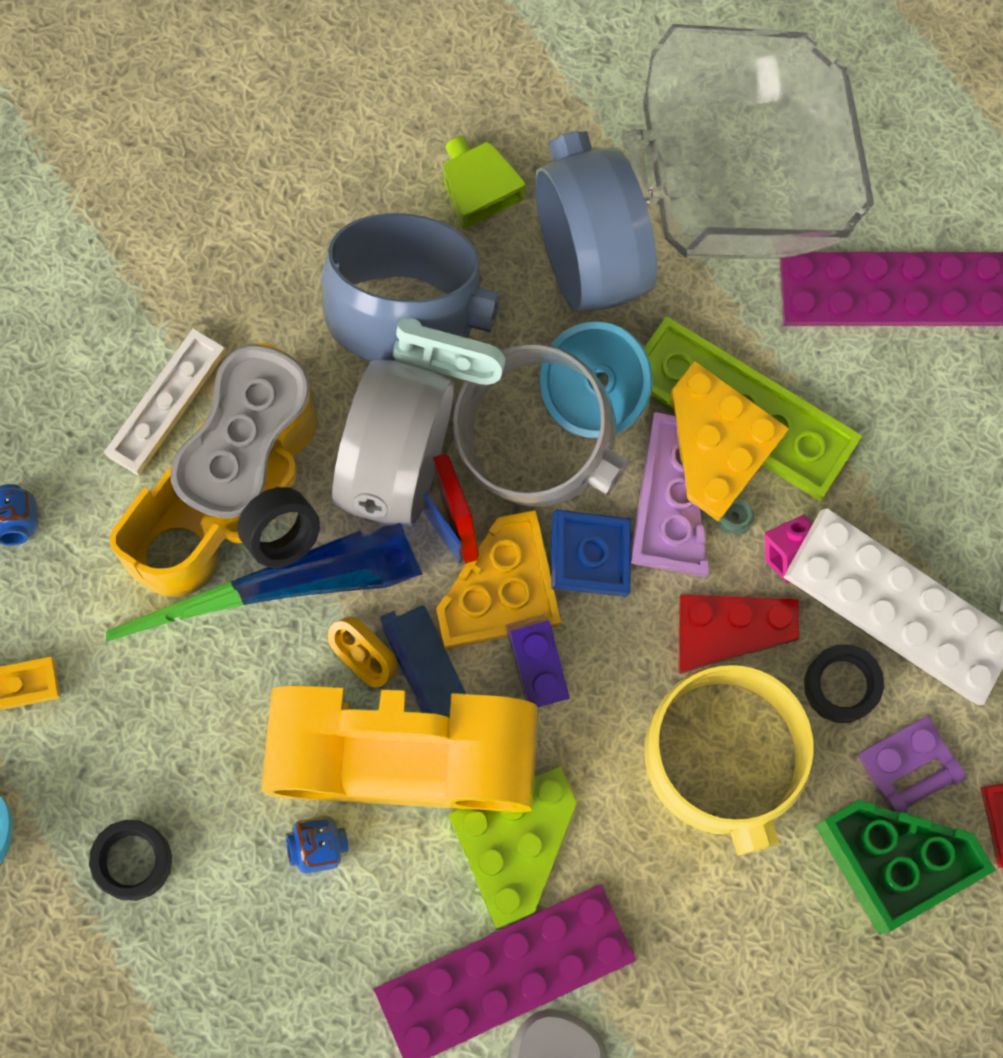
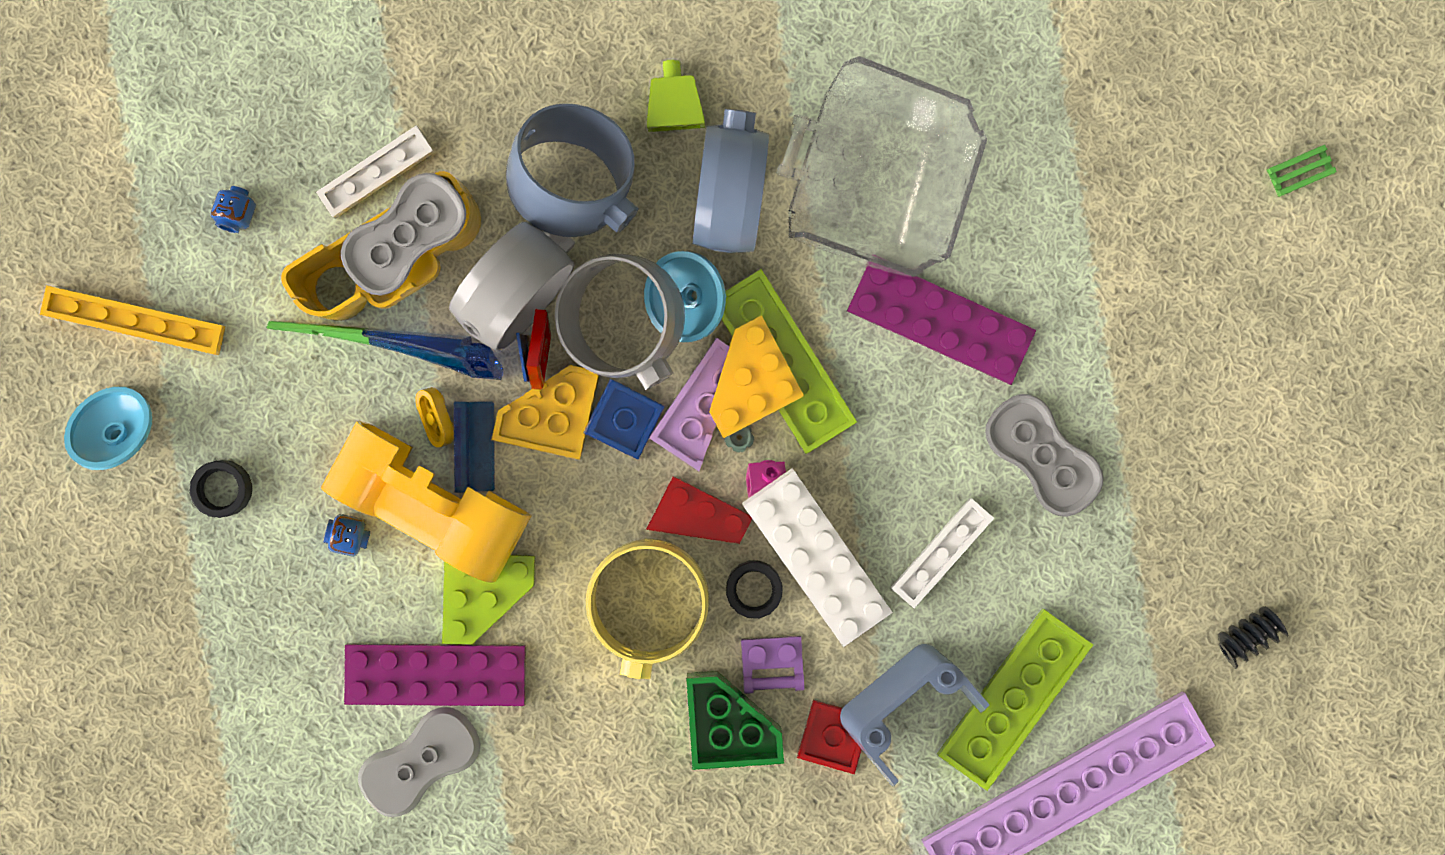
camera: 30 degrees right, 15 degrees up
black tyre [237,487,320,567] -> none
light aqua plate [393,318,506,385] -> none
dark purple brick [505,614,570,708] -> none

